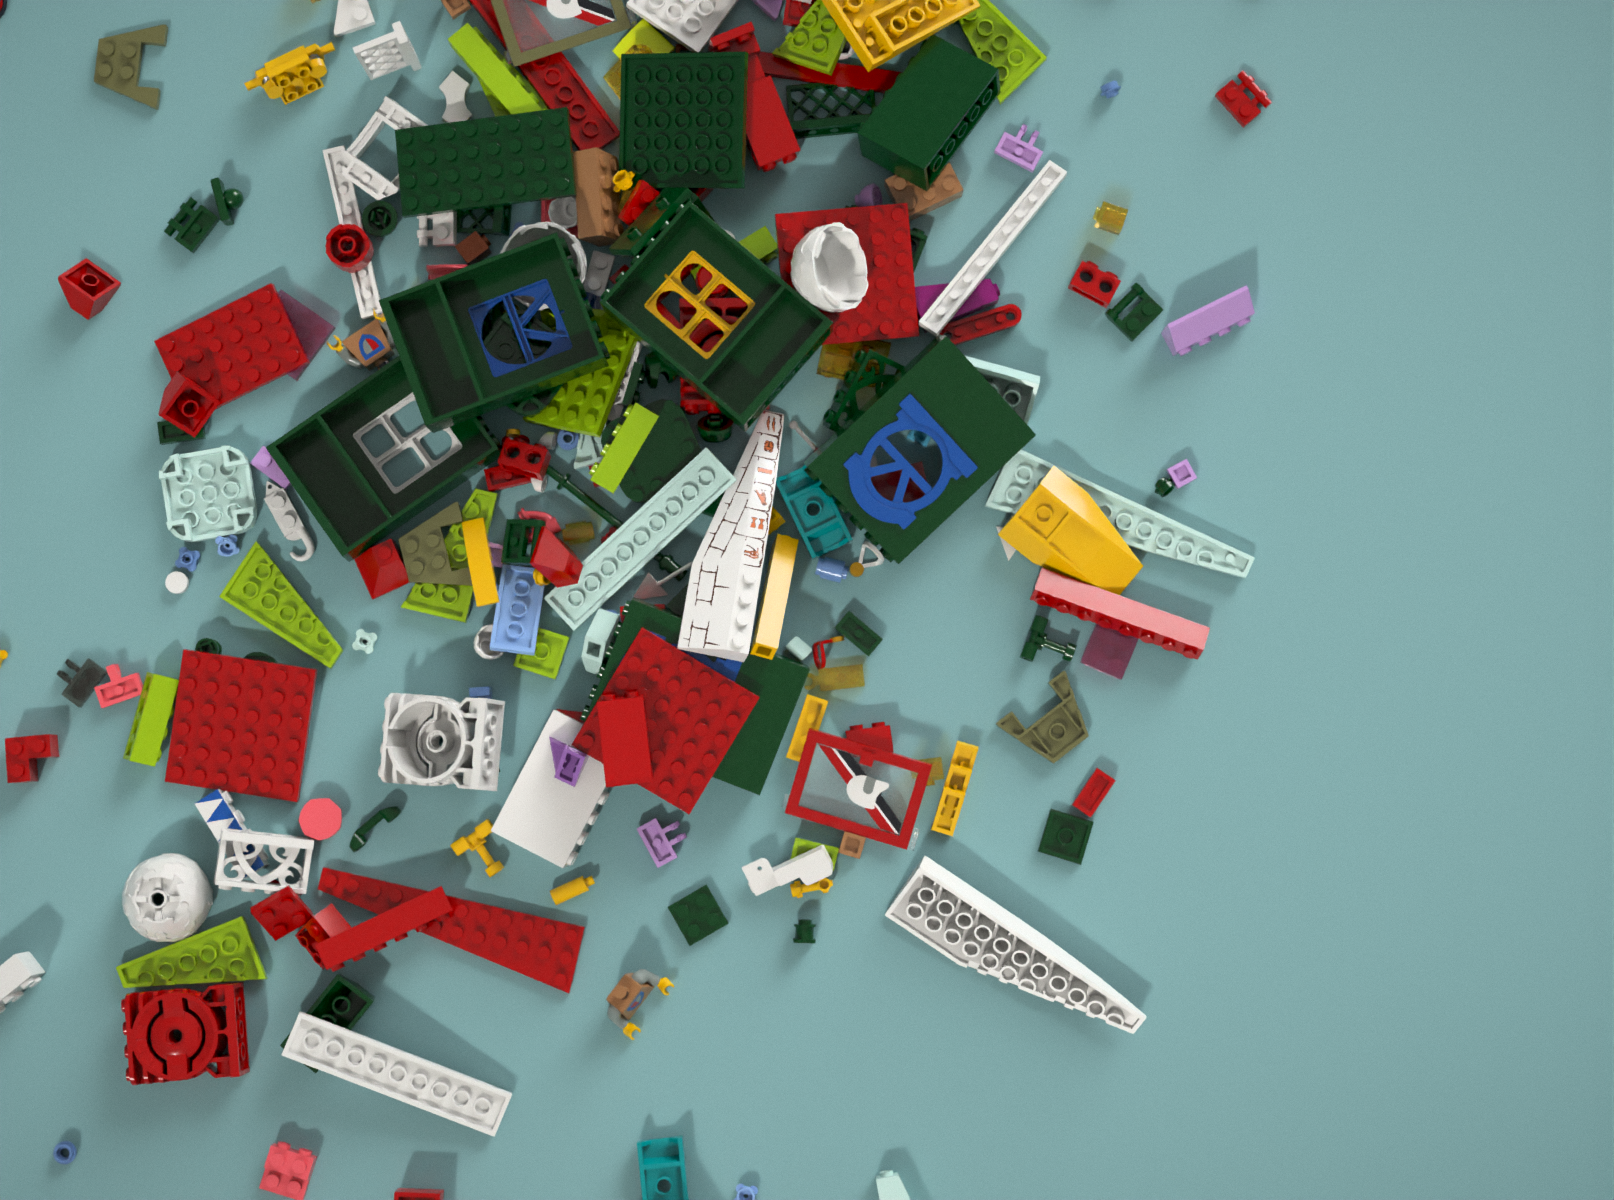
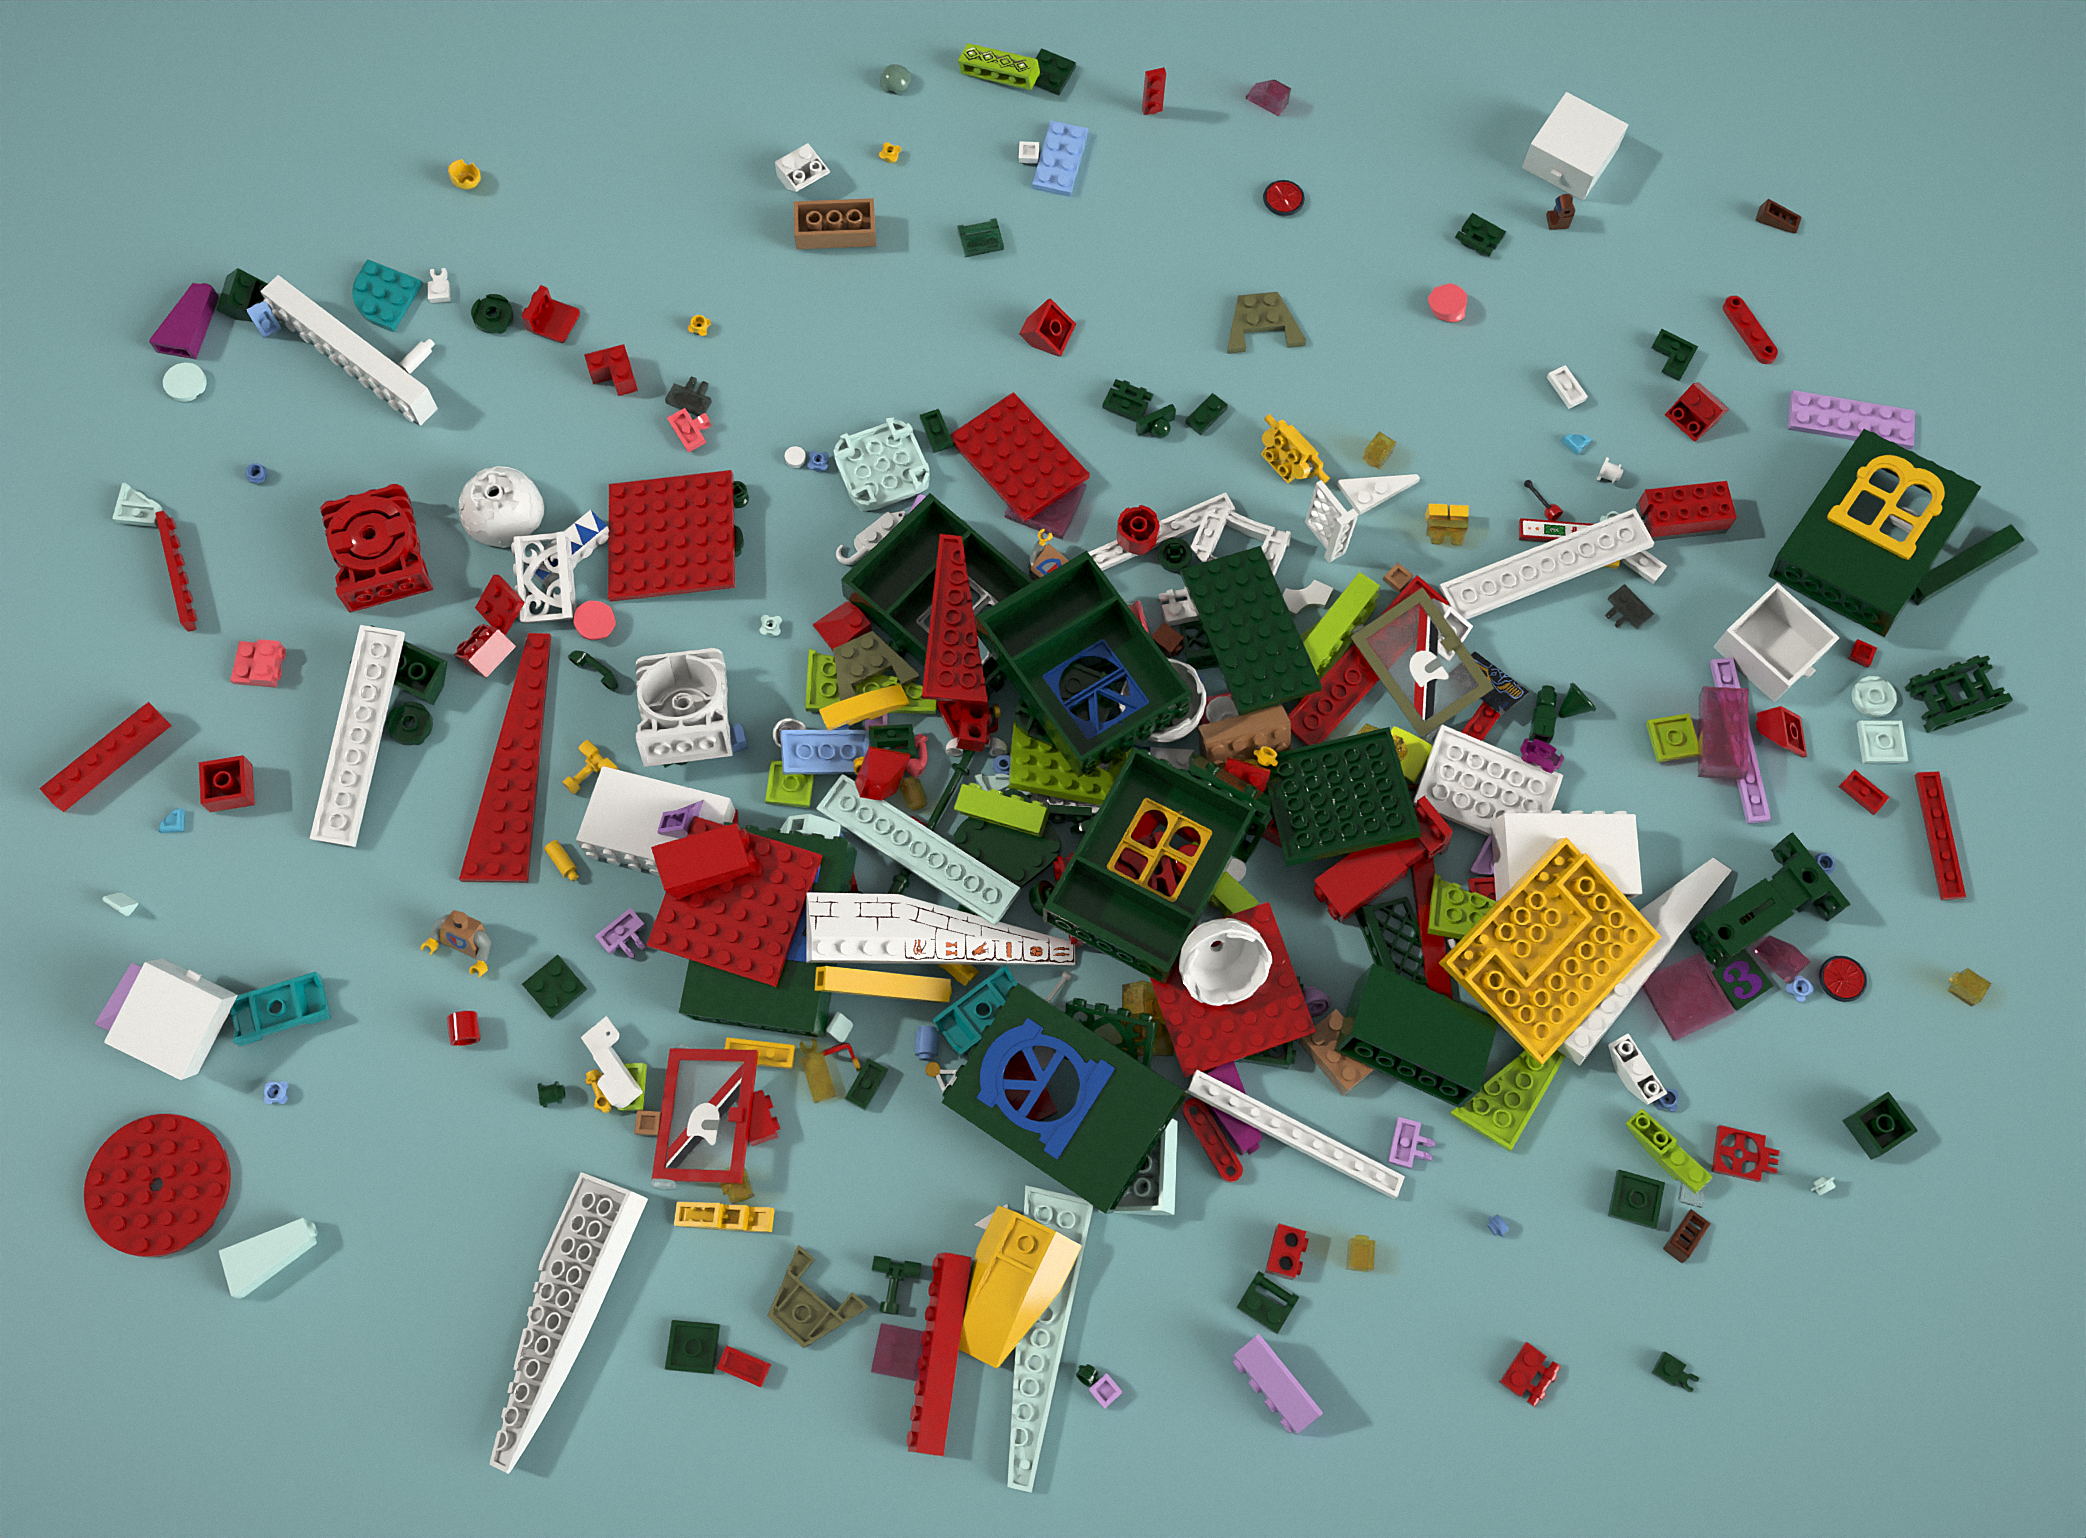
camera: 75 degrees right, 15 degrees down
lime wing [116,916,268,988] -> none
lime brick [123,672,179,767] -> none
red slope [158,371,220,438] -> none
light blue plate [215,534,240,557] -> none
lime wing [219,541,344,669] -> none
red brick [315,886,453,972] -> none
white piece [631,562,692,600] -> none
none -> dark green plate [387,702,433,745]
none -> red piece [446,1011,481,1046]
none -> dark green plate [888,640,905,657]
none -> red wing [922,534,987,705]
none -> dark green plate [1185,393,1228,435]

